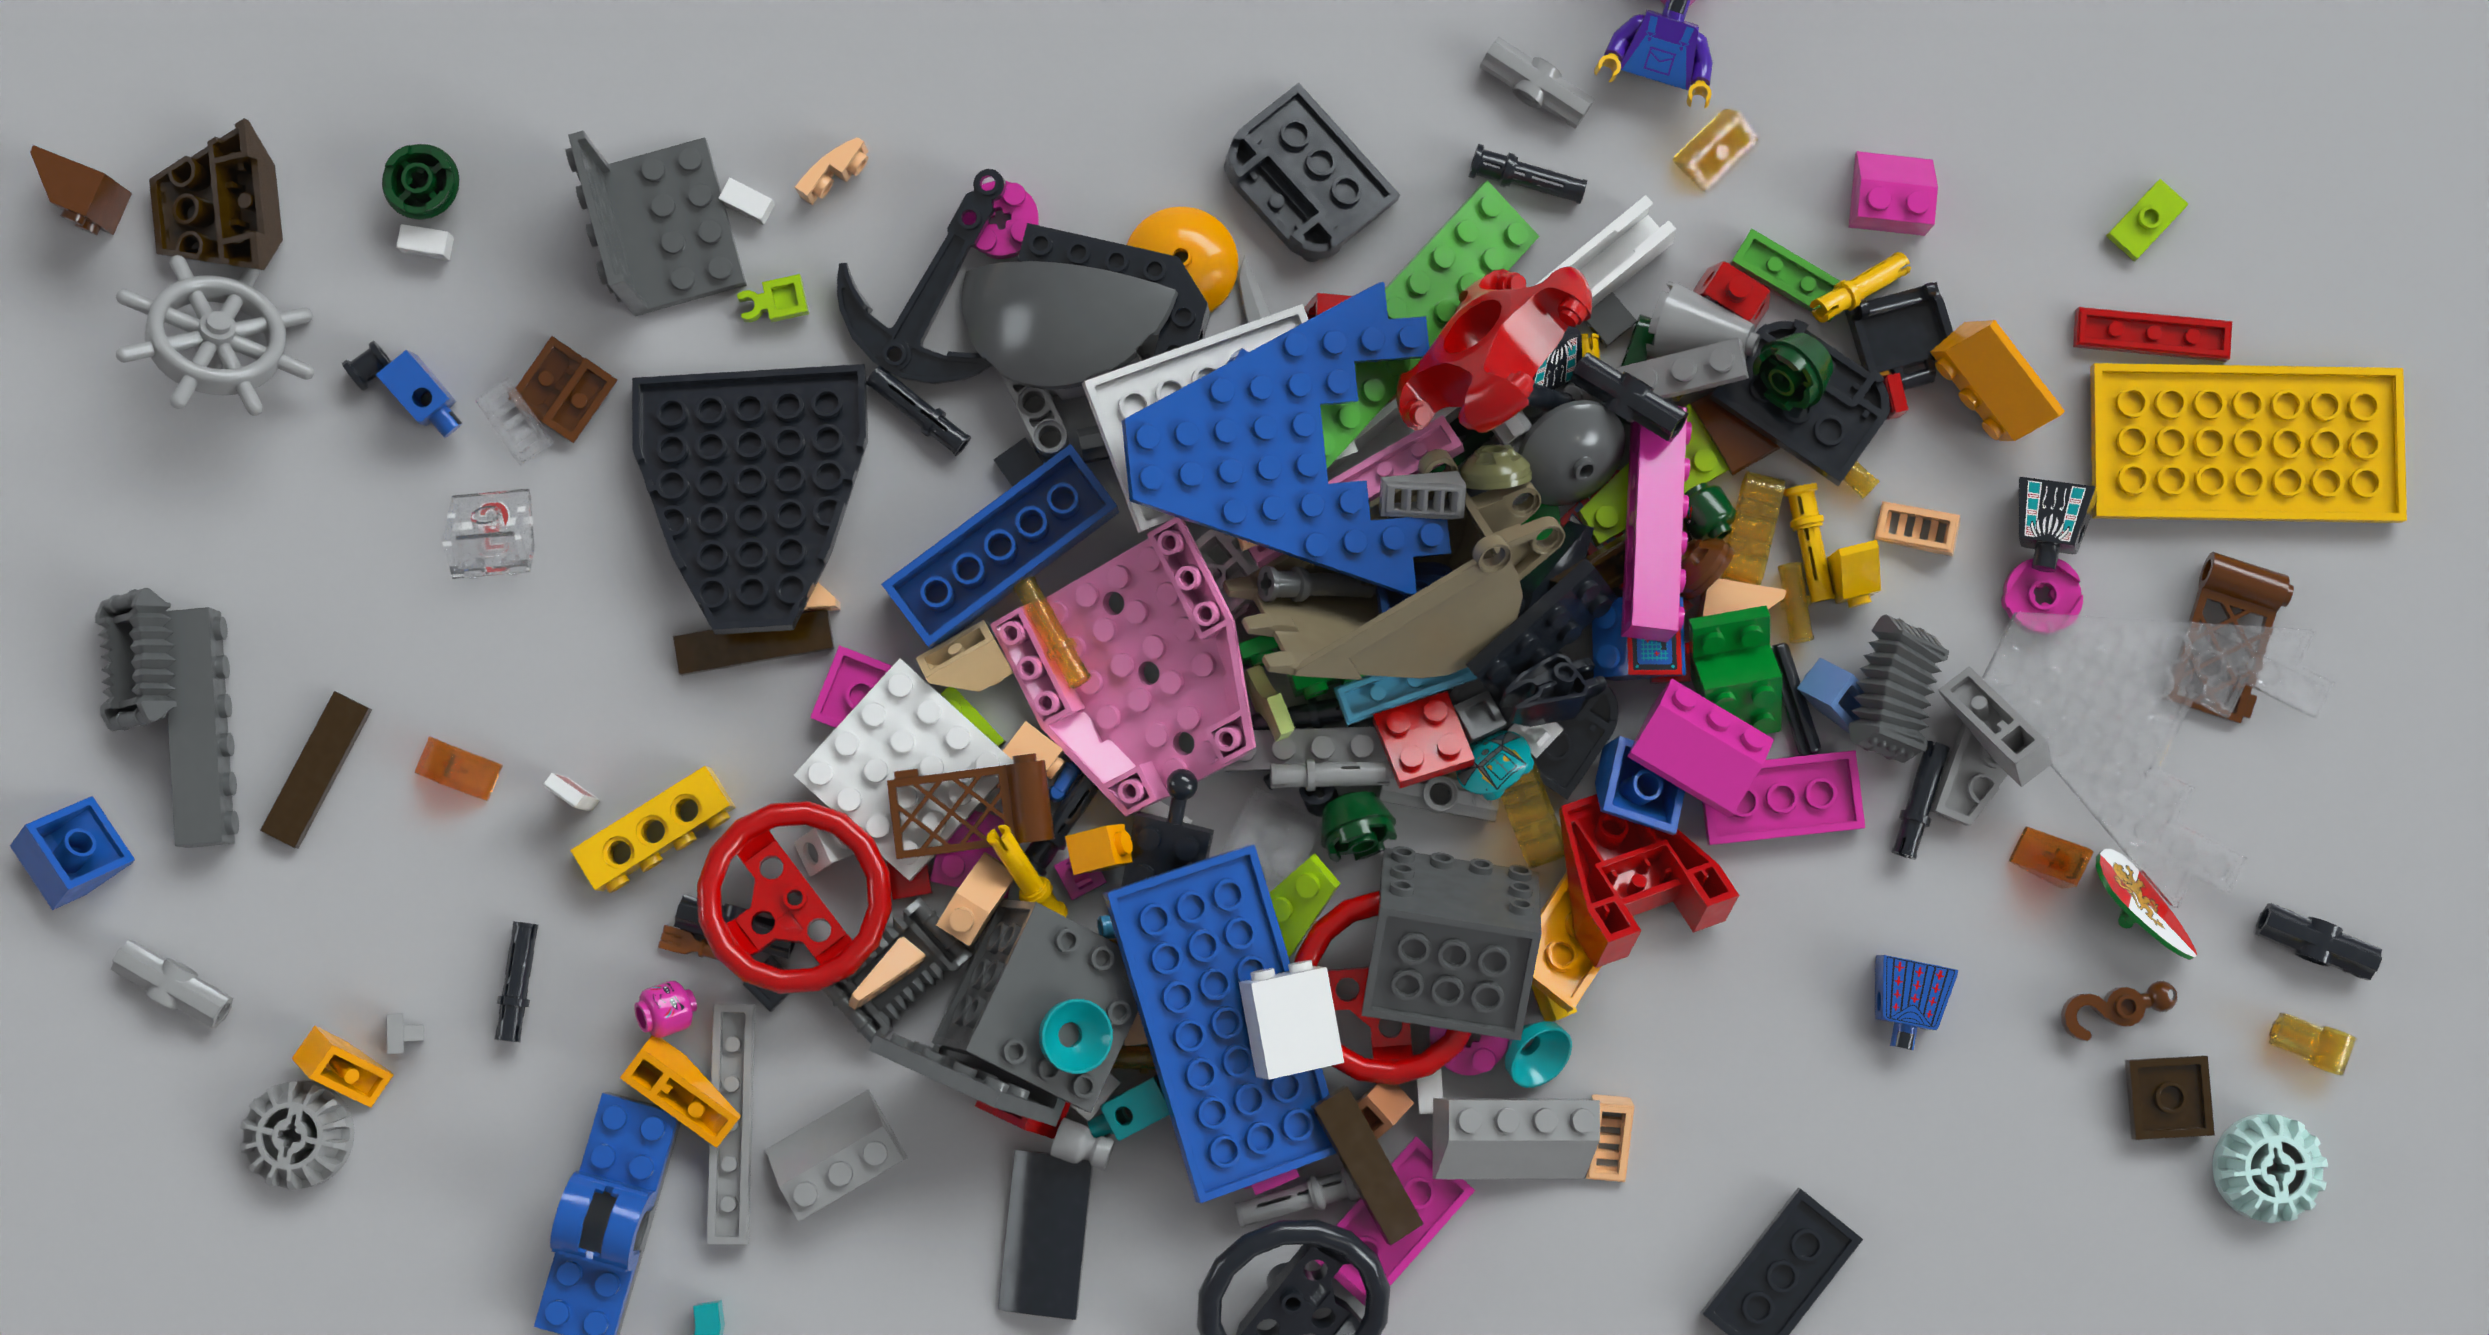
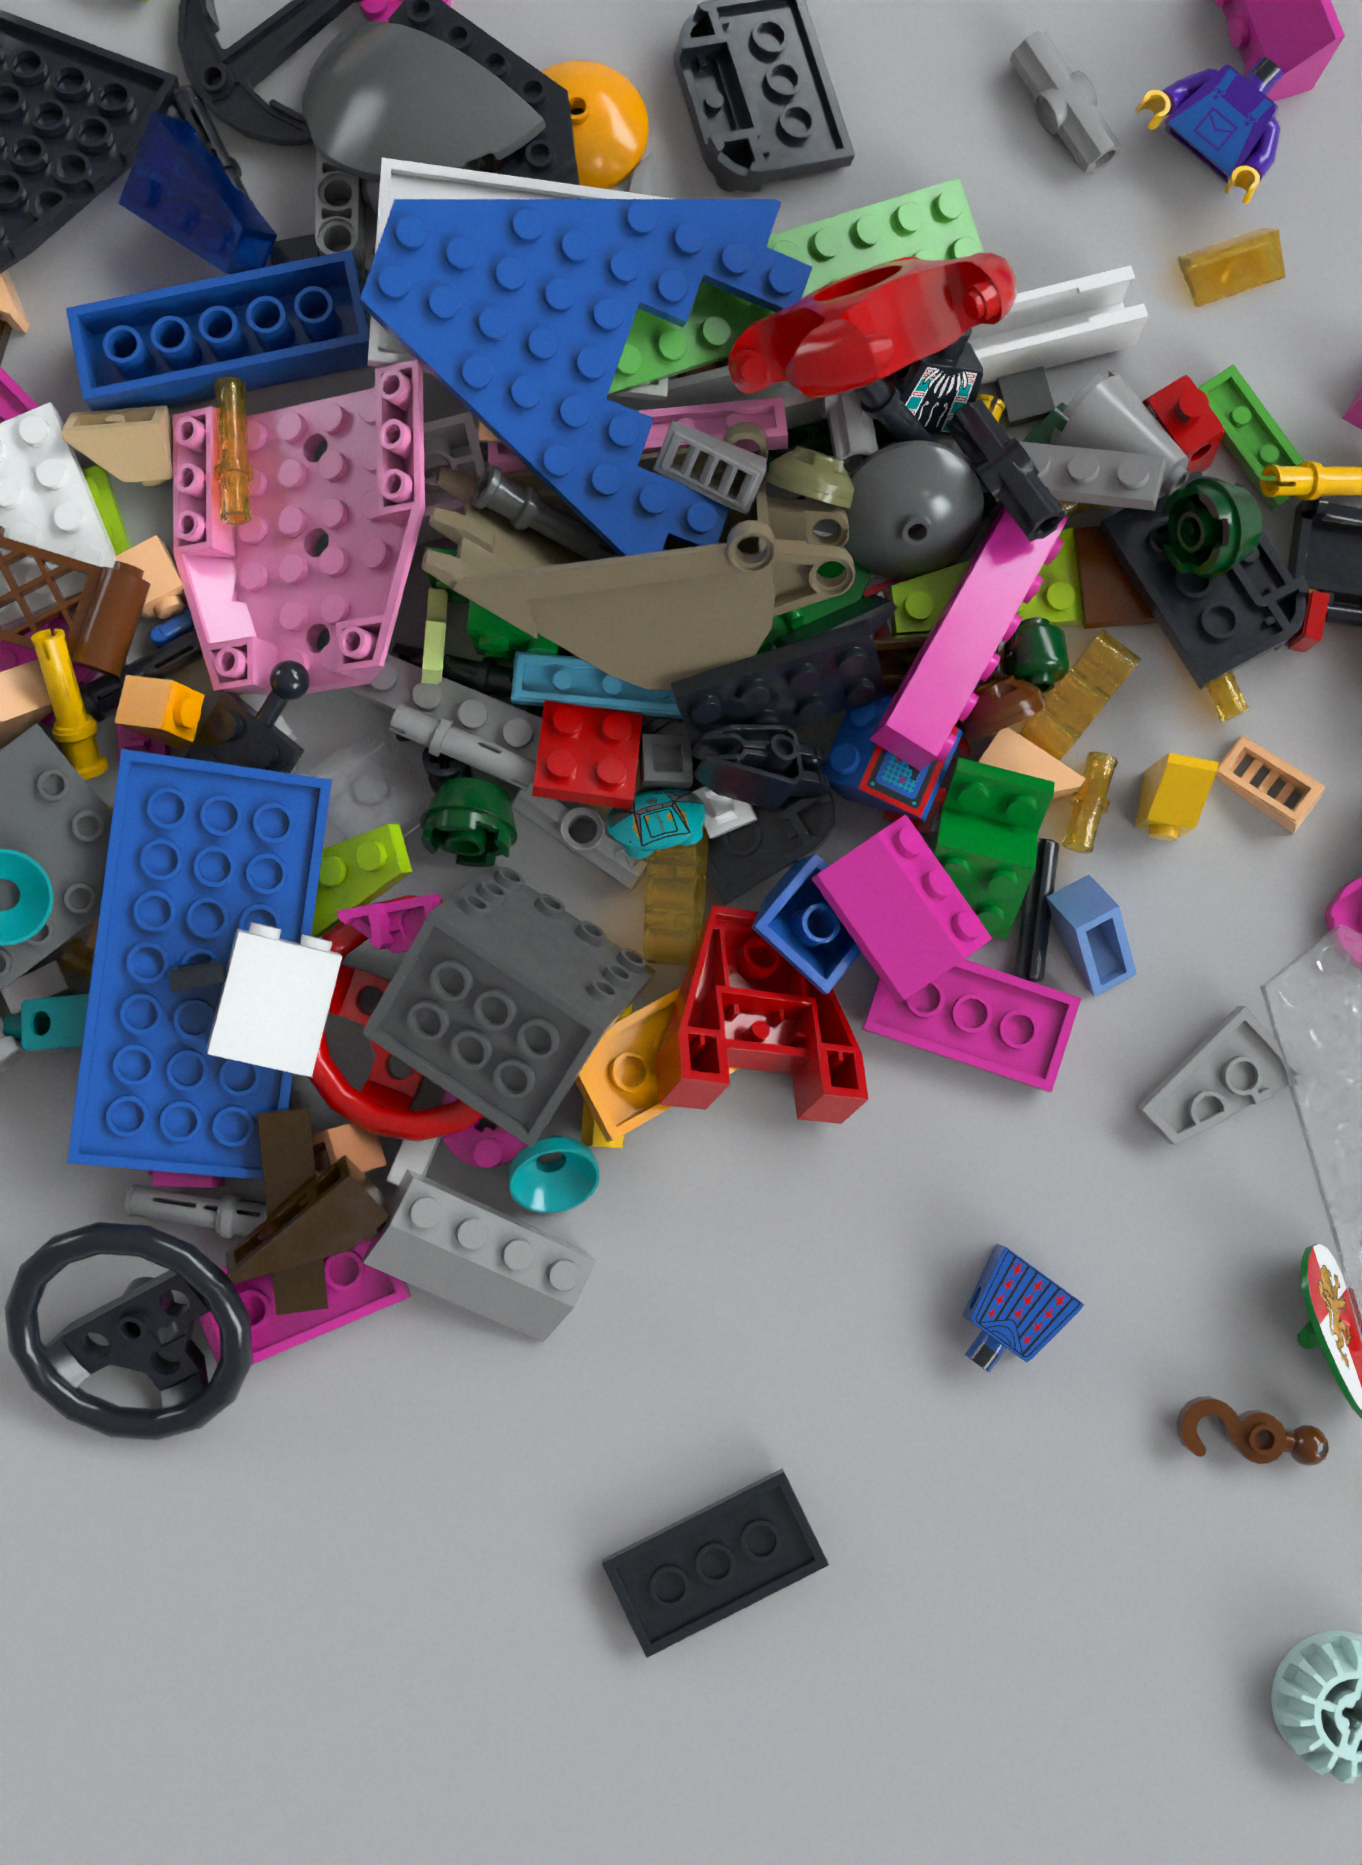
camera: 25 degrees right, 0 degrees up
black pin [1468,144,1587,204] -> none
light nougat slope [1586,1094,1635,1182] -> none
yellow pin [1783,483,1835,603] -> none
dark grey piece [1849,615,1949,763] -> none
black pin [1891,741,1950,860] -> none
light grey slope [1939,666,2052,787] -> none
clear orange slope [2009,826,2094,889] -> none
dark brown plate [2125,1055,2215,1140] -> none
none -> clear blue wedge [118,111,278,274]
none -> black tile [168,958,225,992]
none -> dark brown slope [225,1155,391,1283]
none -> dark pink slope [337,894,441,953]

